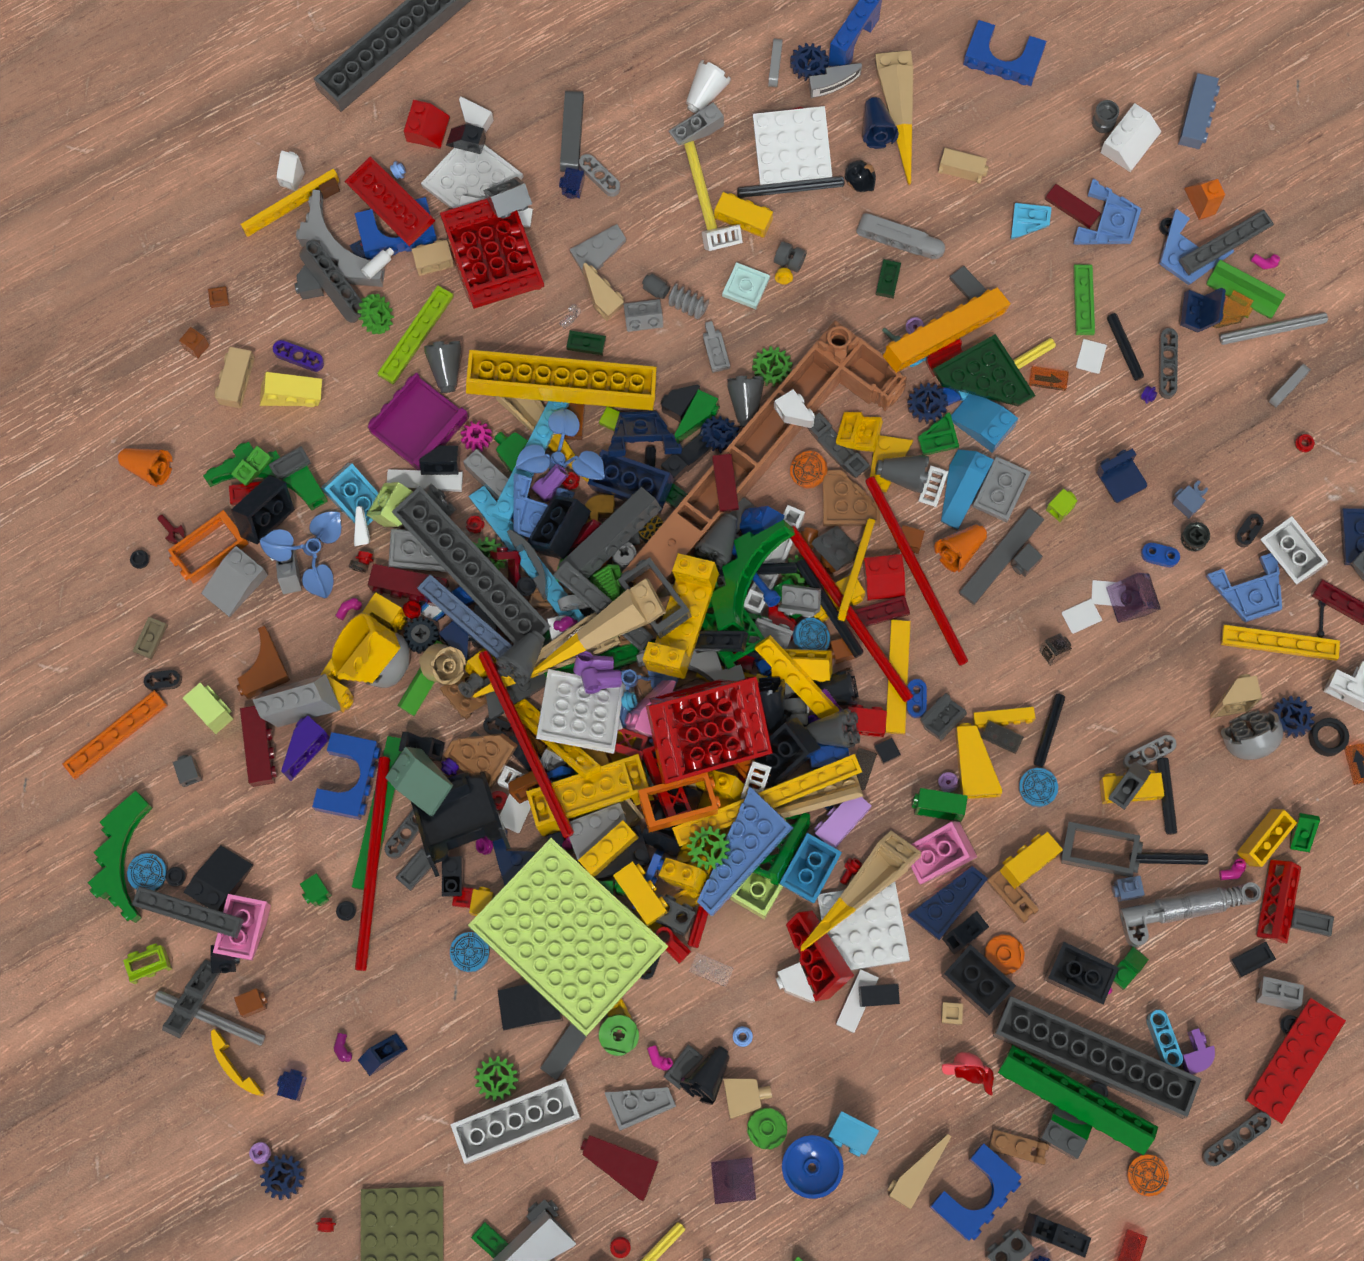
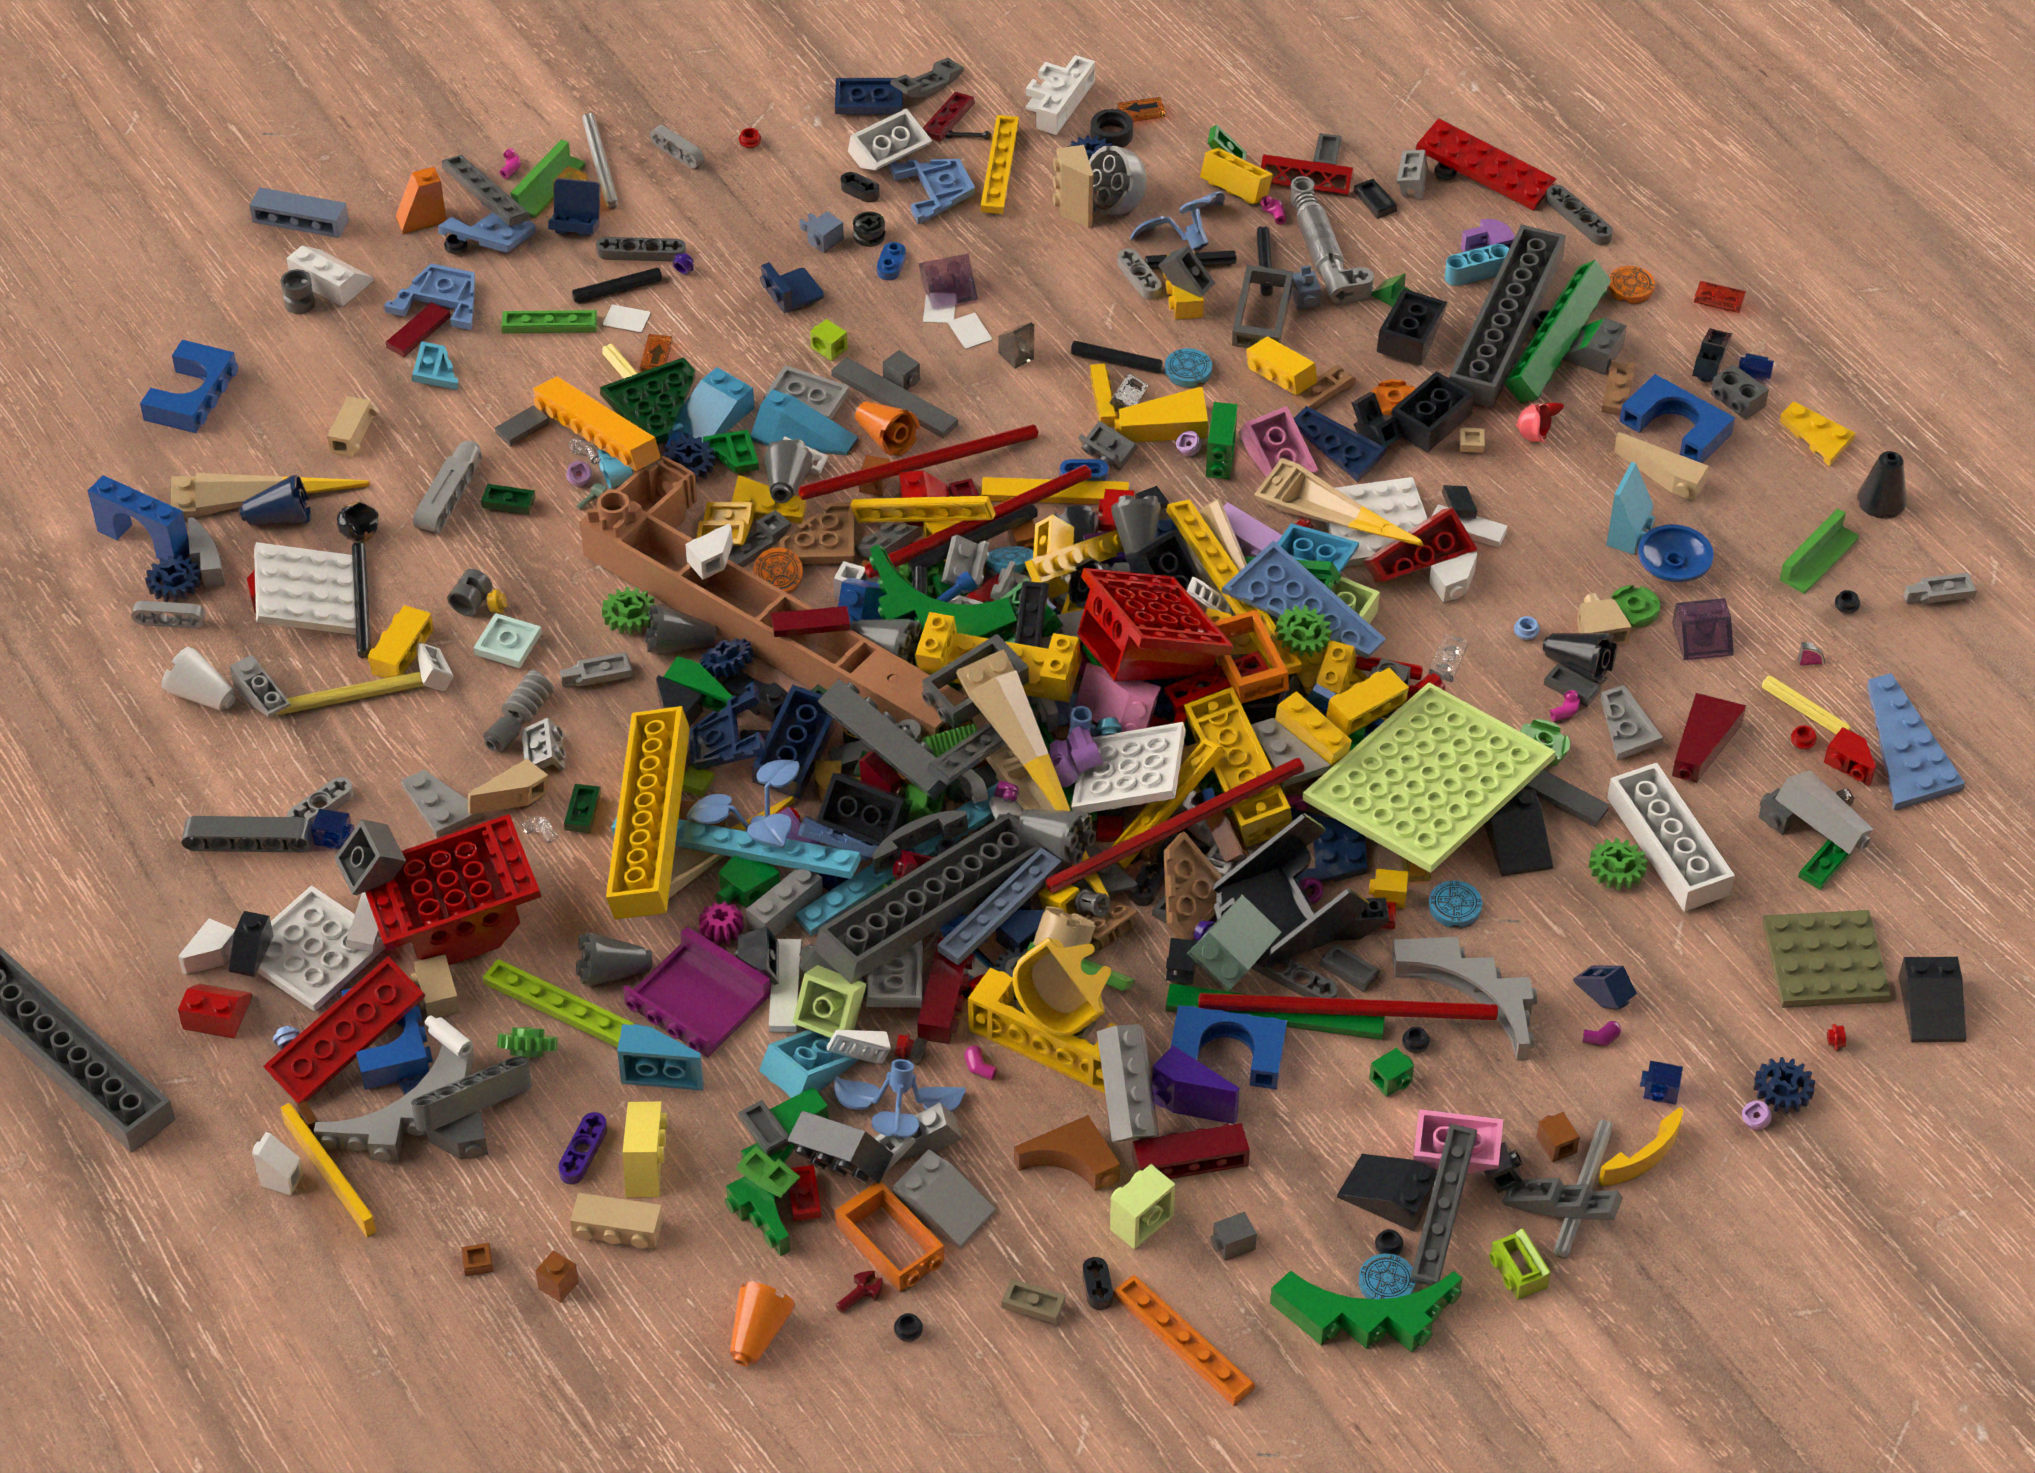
camera: 95 degrees left, 25 degrees down
none -> dark azure slope [617,1024,704,1090]
none -> medium blue plant [1130,190,1225,251]
none -> light grey arch [1392,937,1537,1060]

